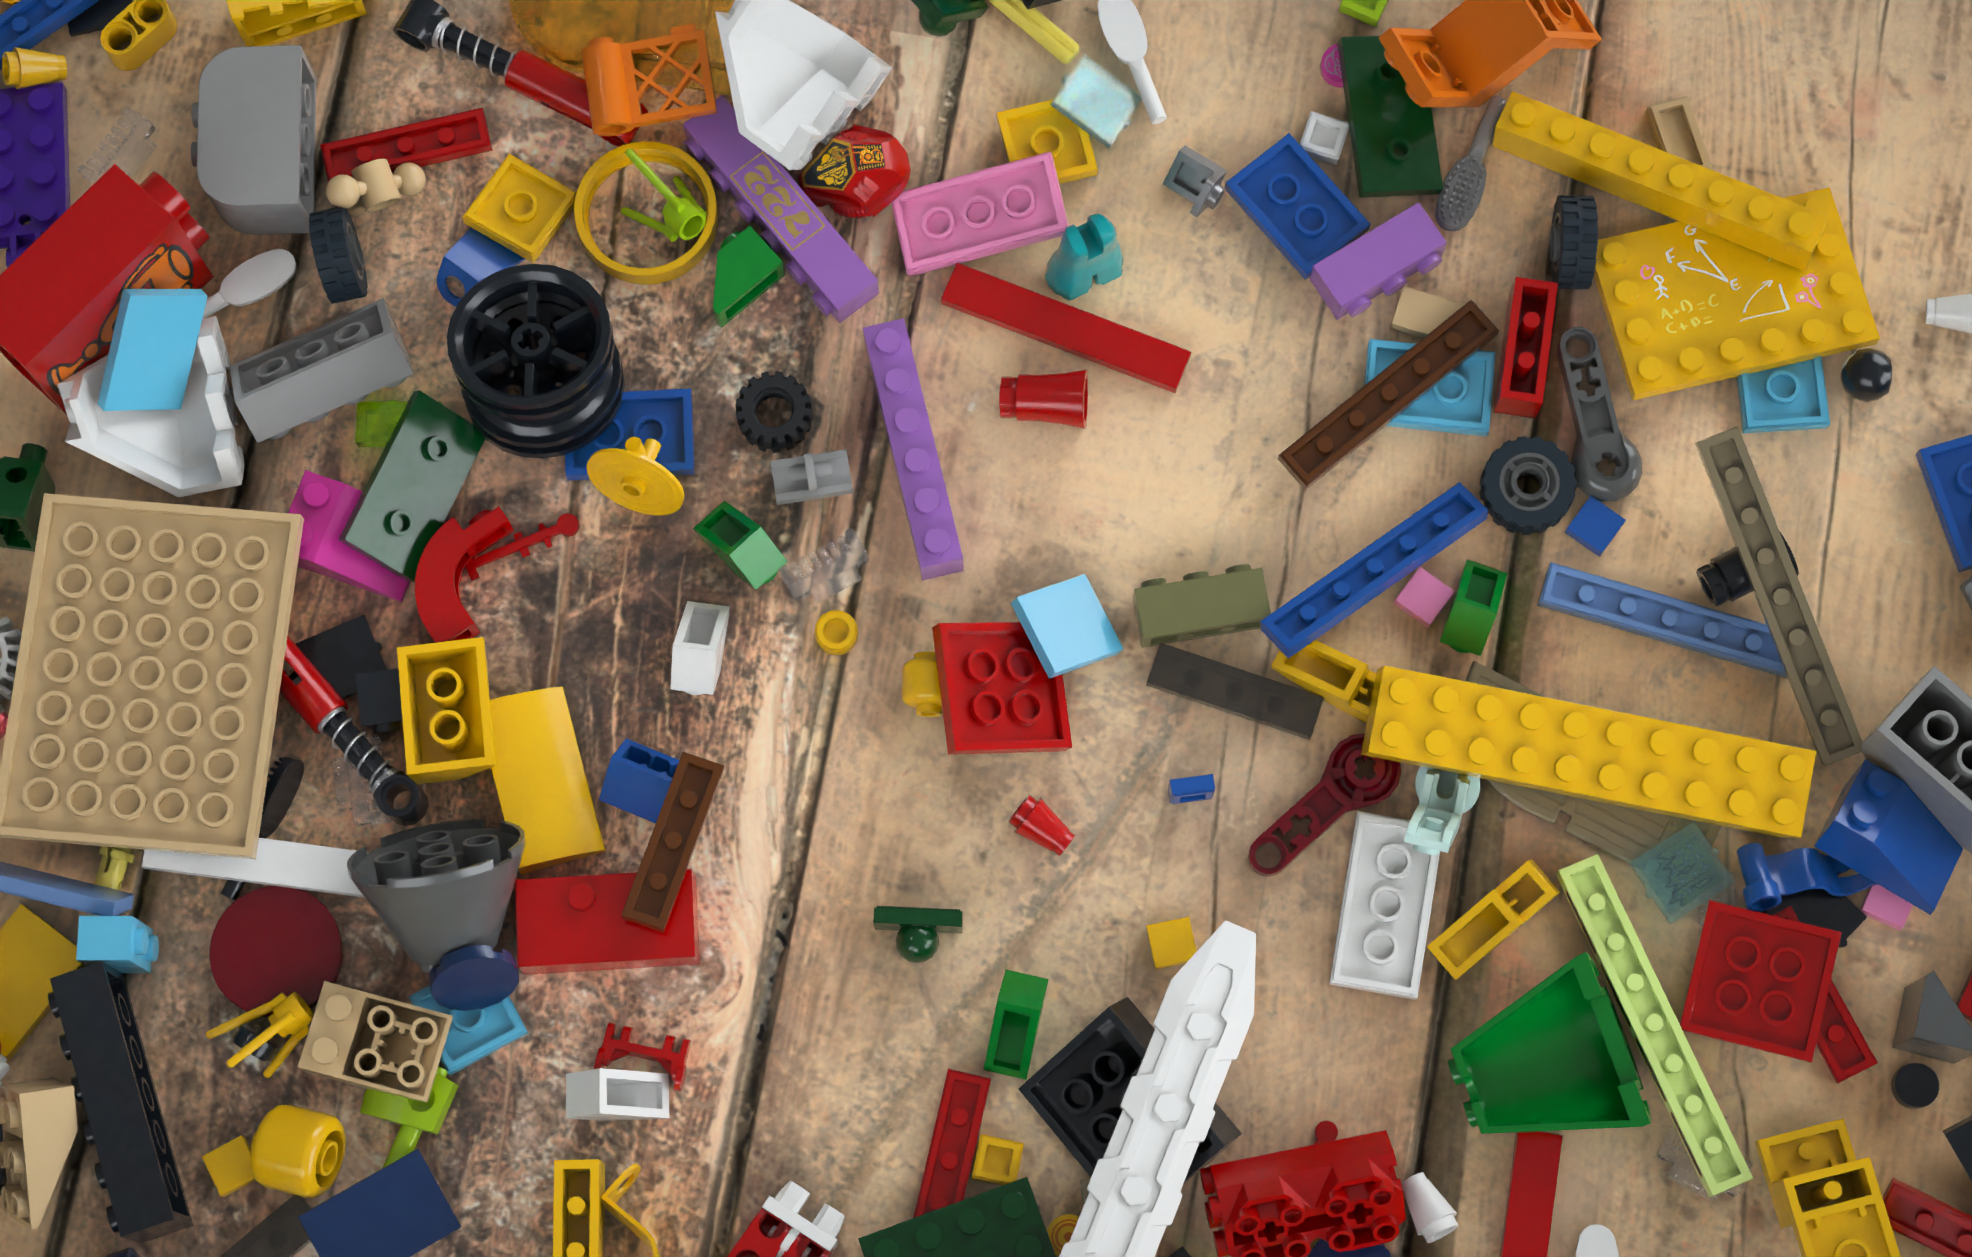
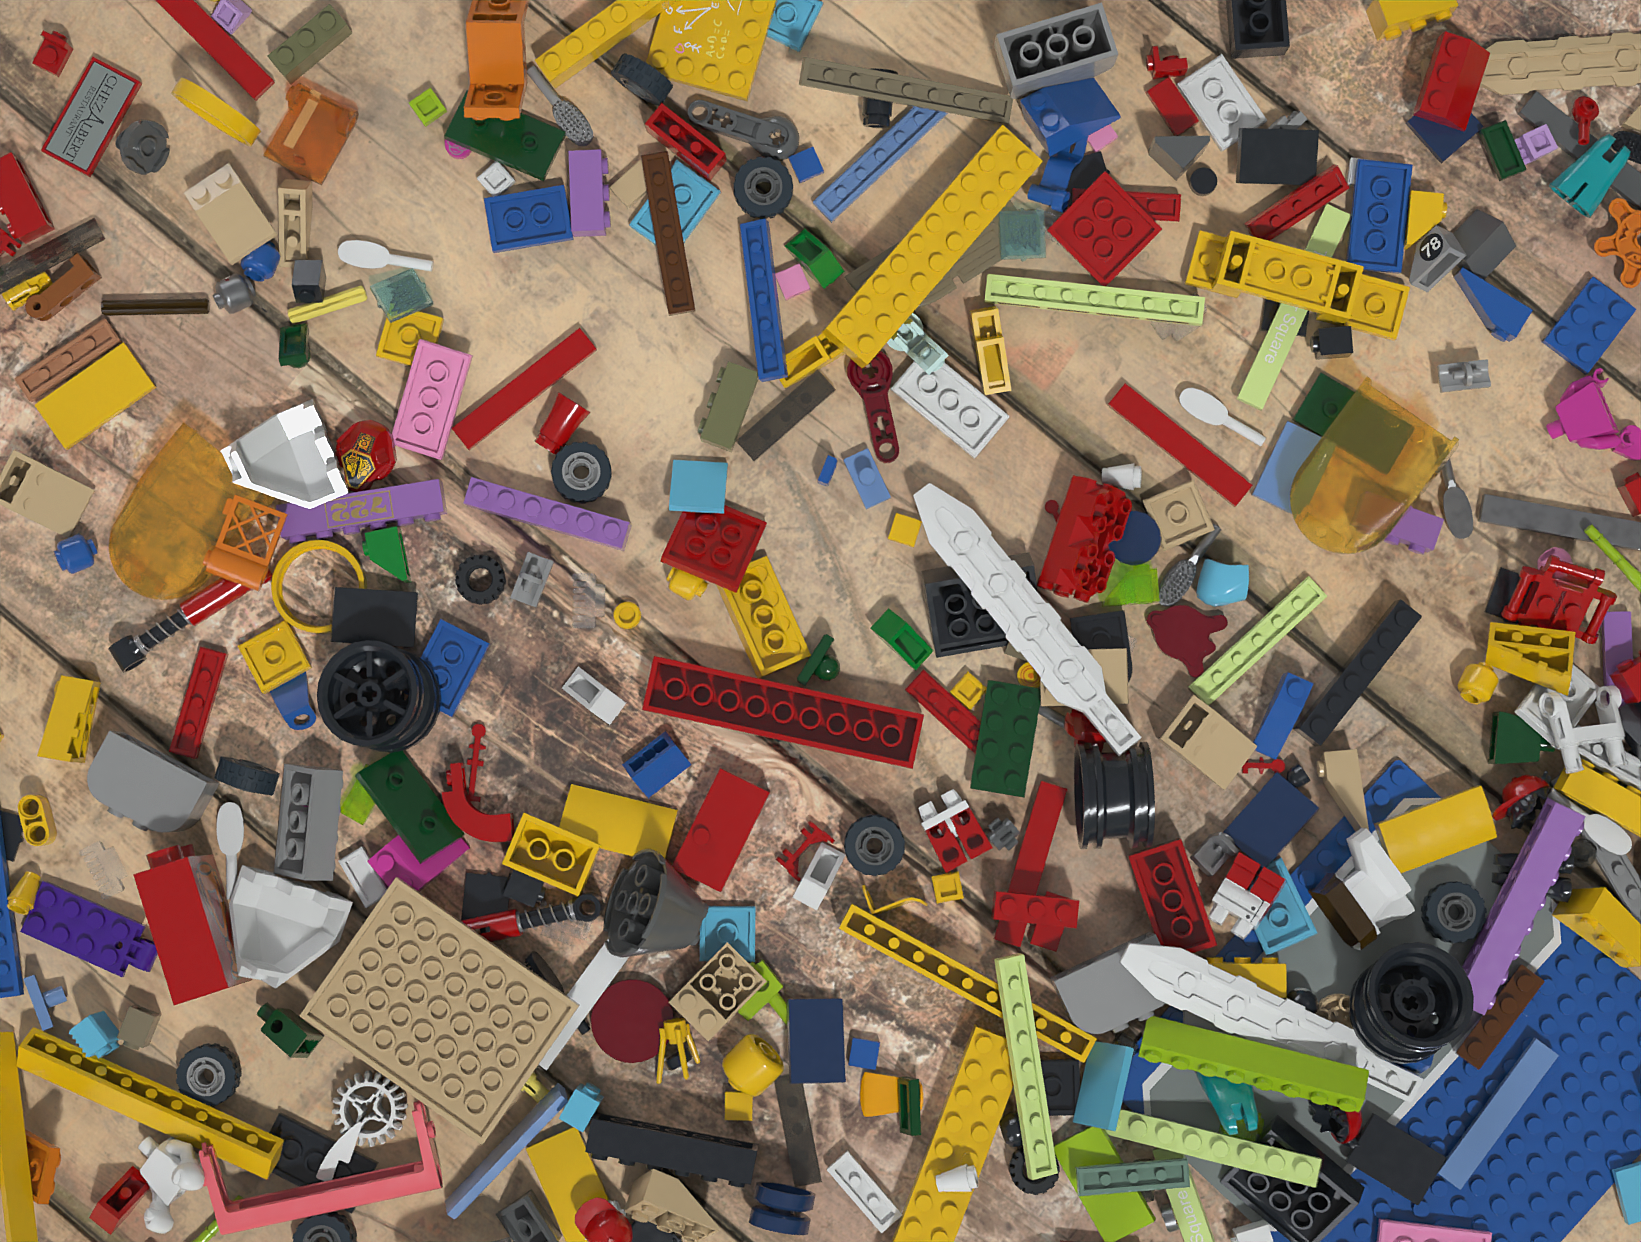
camera: 60 degrees left, 10 degrees up
medium azure tile [97,289,208,411] -> none
tan piece [326,159,426,217] -> none
dark blue tile [429,944,519,1011] -> none
yellow shield [586,437,684,516] -> none
lime plant [621,148,707,242] -> none
reddish brown plate [622,752,724,933] -> none
green slope [693,500,788,590] -> none
red cone [1008,794,1075,856] -> none
teal piece [1045,214,1124,301] -> none
flat silver bracket [1163,145,1227,217] -> none
green cone [1448,952,1651,1134] -> none
none -> black tile [330,587,418,647]
none -> white tile [338,846,388,908]
none -> black wheel [551,441,612,504]
none -> red brick [642,656,924,769]
none -> yellow slope [716,556,811,679]
none -> medium blue tile [843,448,891,510]
none -> black wheel [844,814,905,876]

